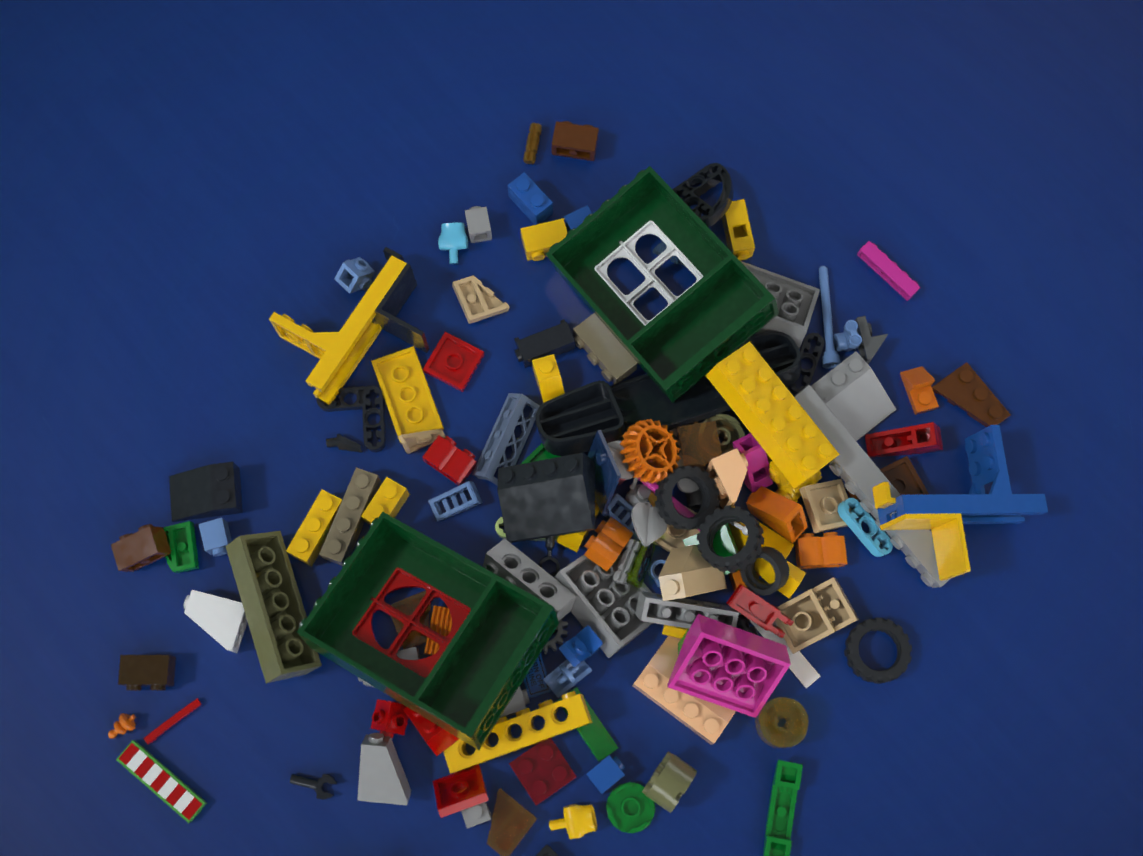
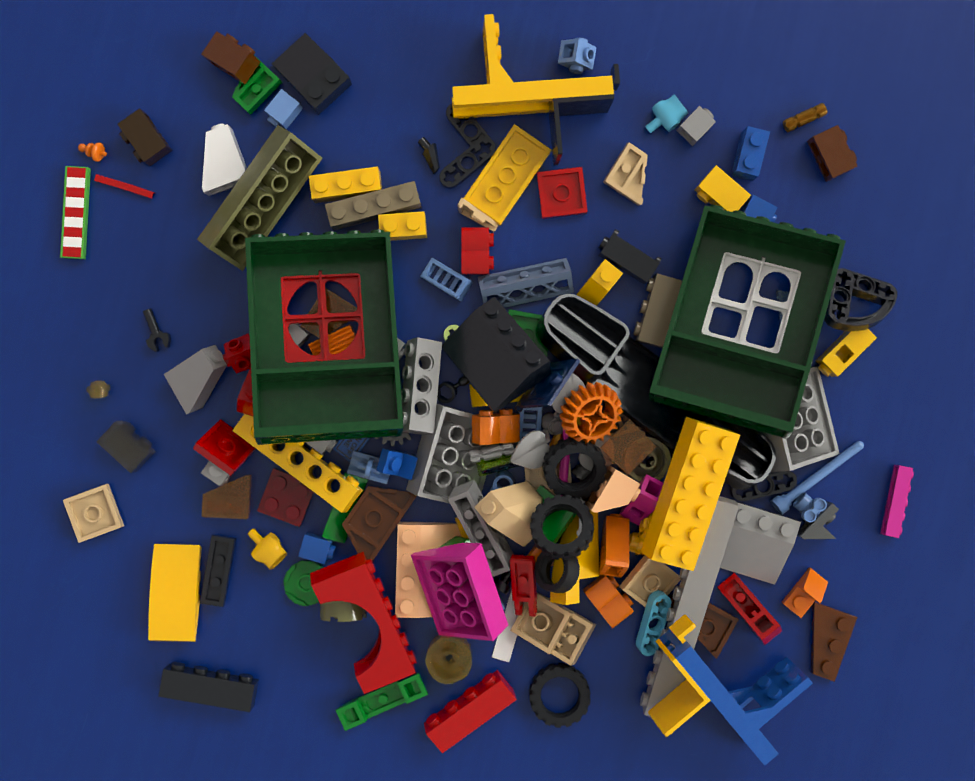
camera: 55 degrees right, 15 degrees up
none -> red arch [310,552,417,694]
none -> reddish brown wing [342,486,417,561]
none -> red brick [424,669,517,753]

